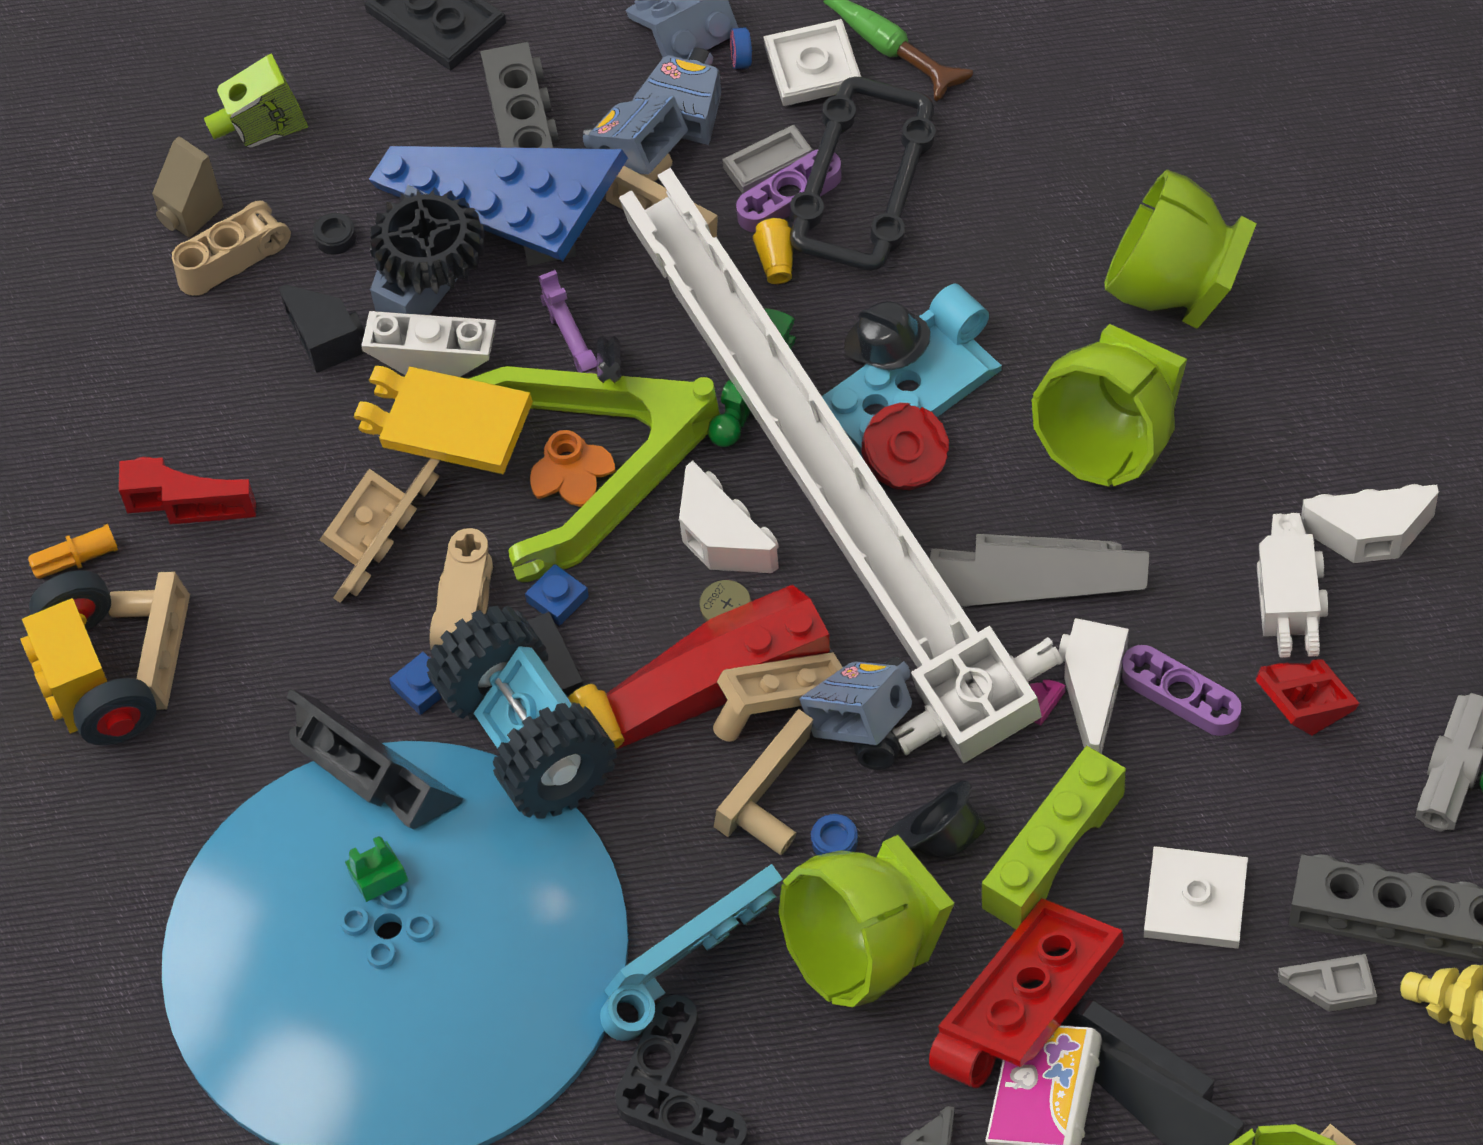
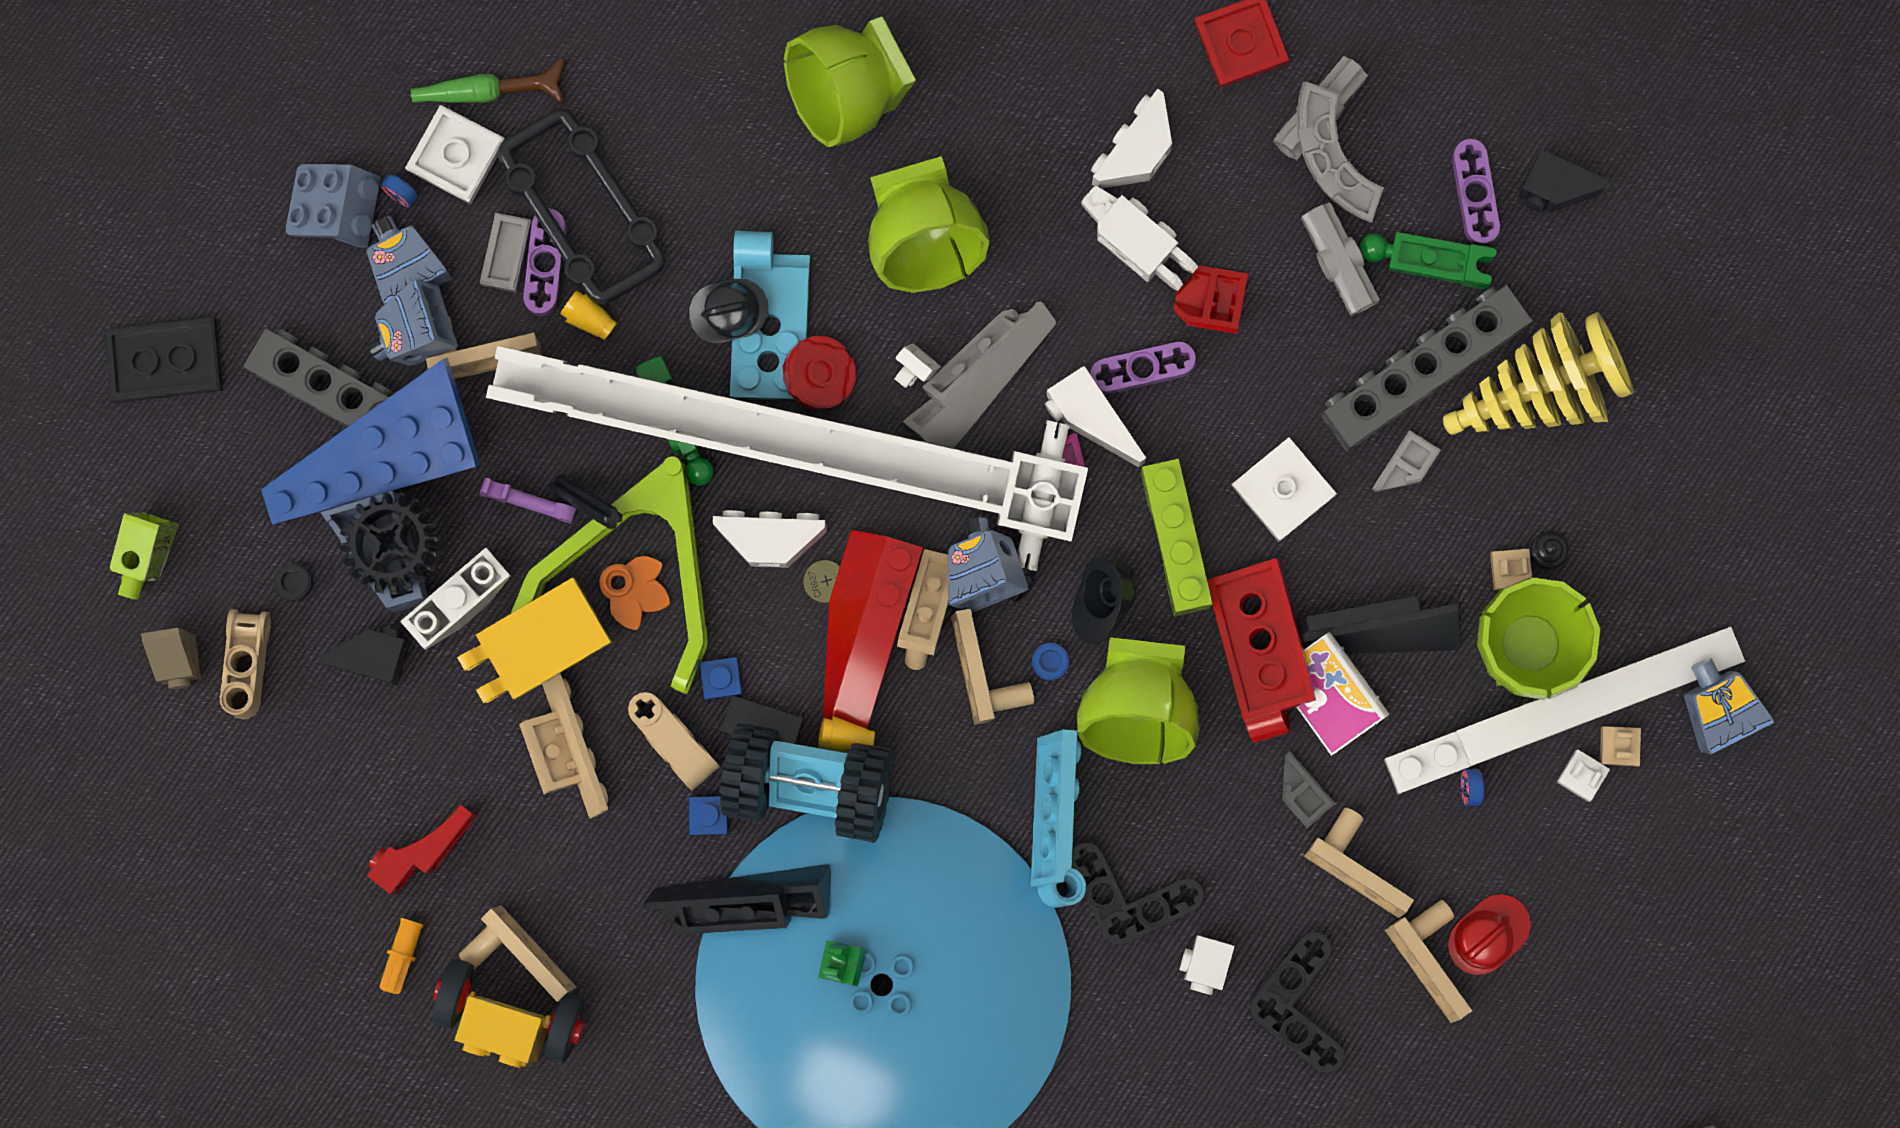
camera: 45 degrees left, 25 degrees up
none -> white tile [895,343,941,388]

